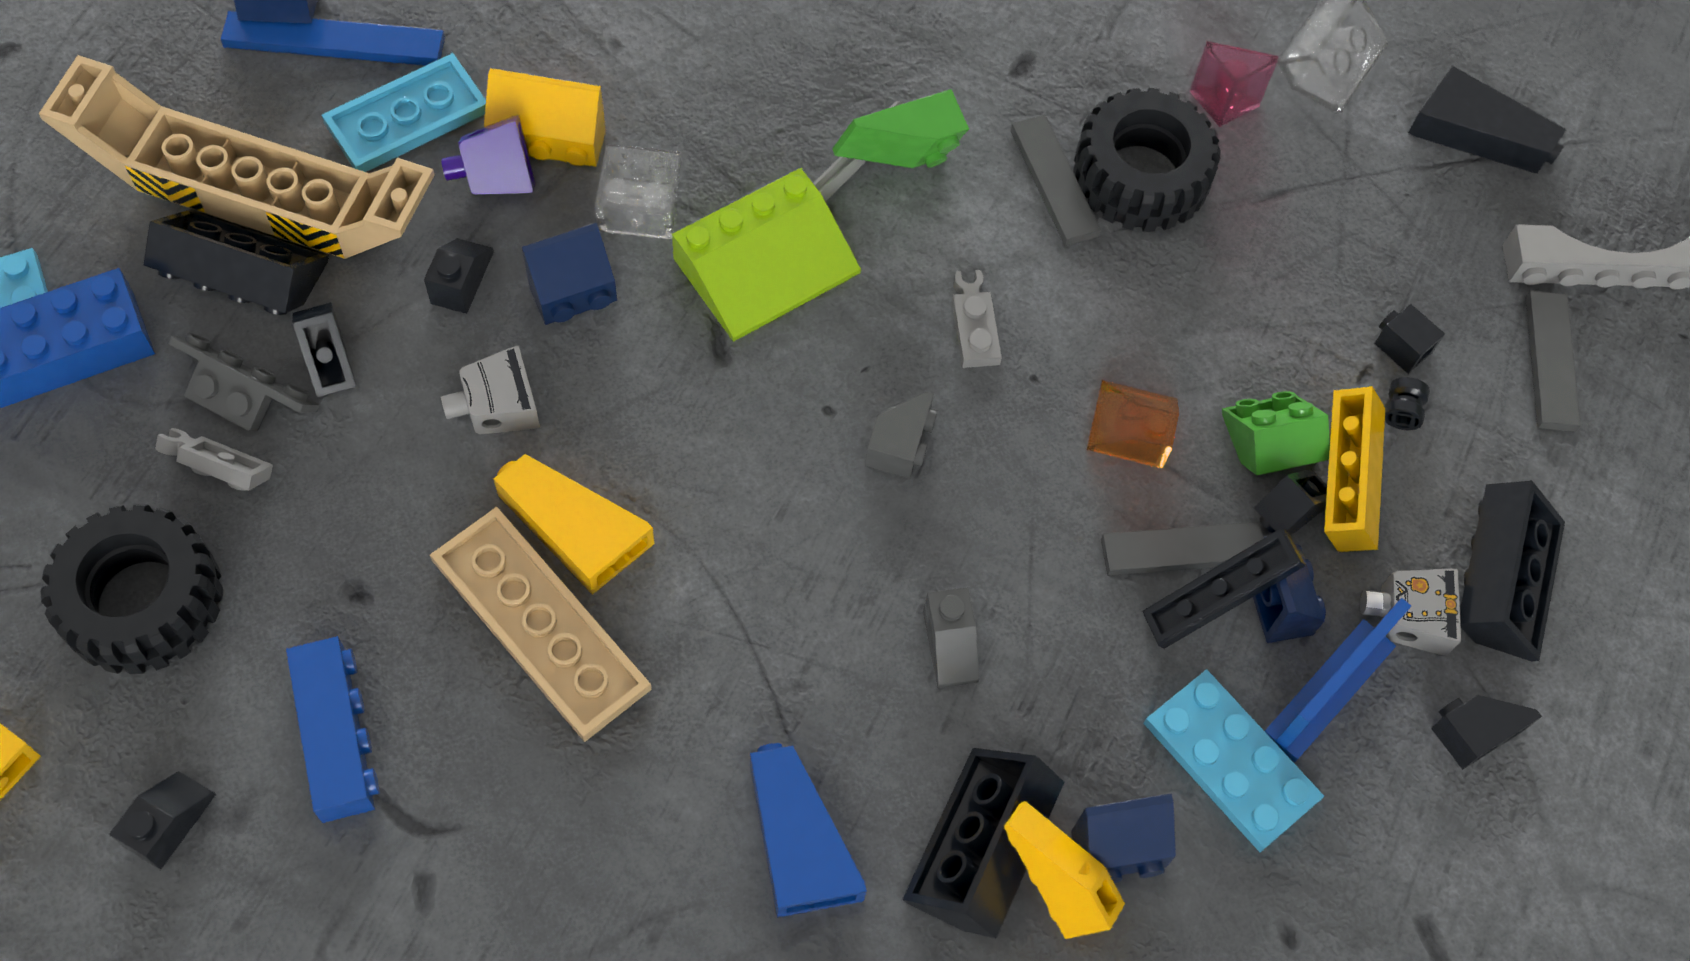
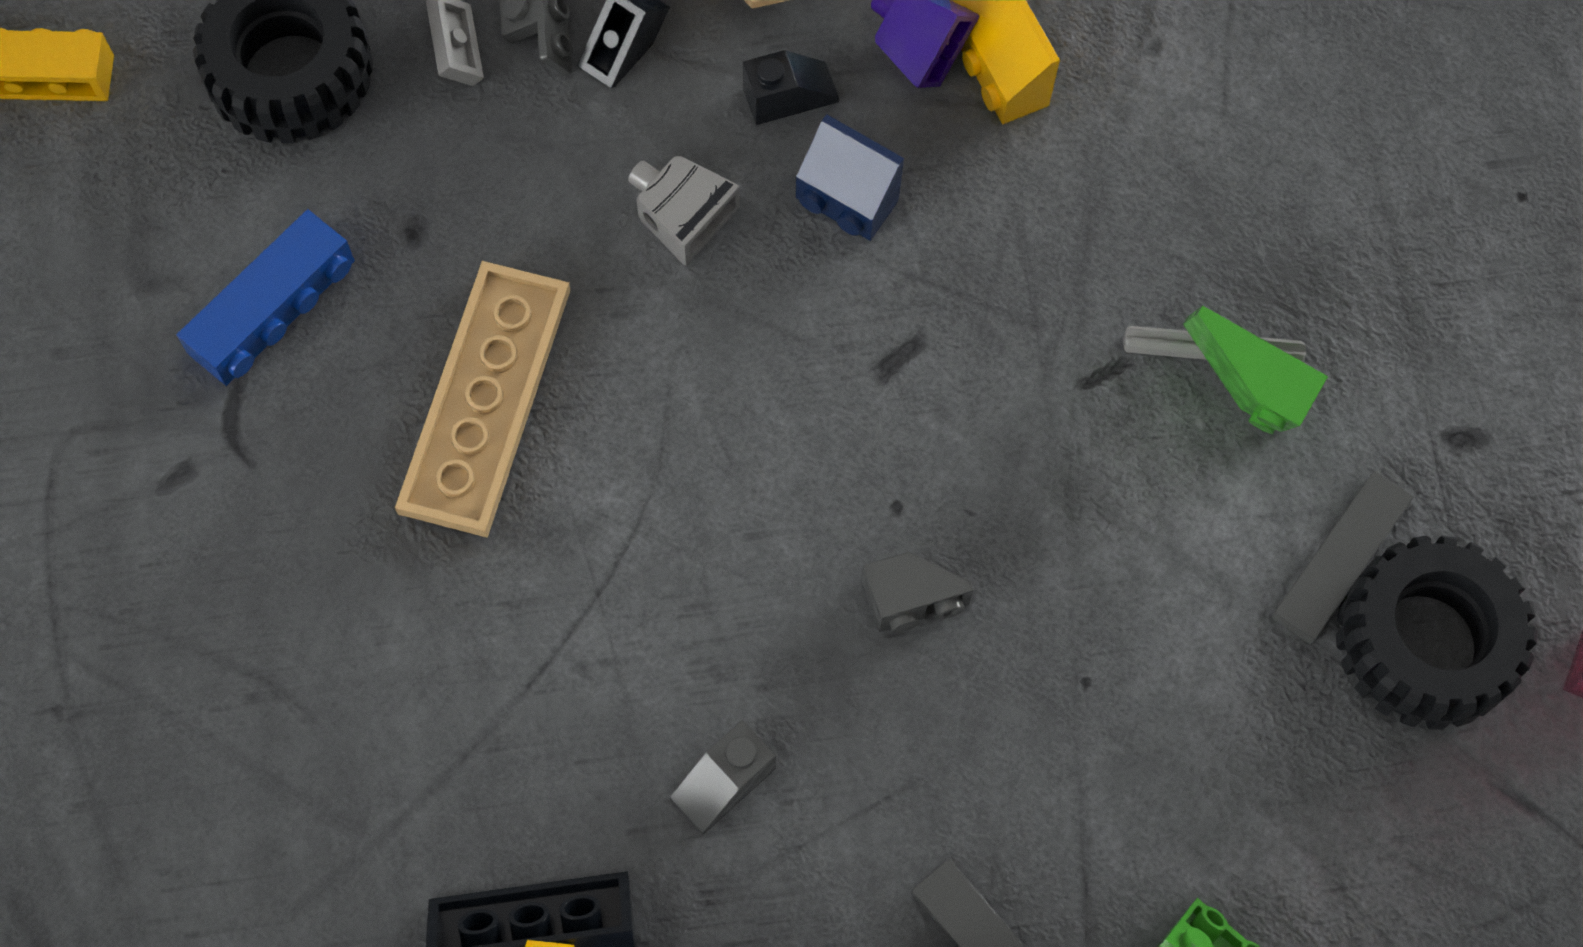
camera: 60 degrees right, 5 degrees up
black slope [109,771,216,870] -> none
yellow slope [493,454,655,595] -> none
clear slope [595,144,681,239] -> none
lime slope [672,168,861,342] -> none
blue slope [750,743,866,917] -> none
light grey plate [952,270,1002,368] -> none
clear orange slope [1086,380,1179,469] -> none

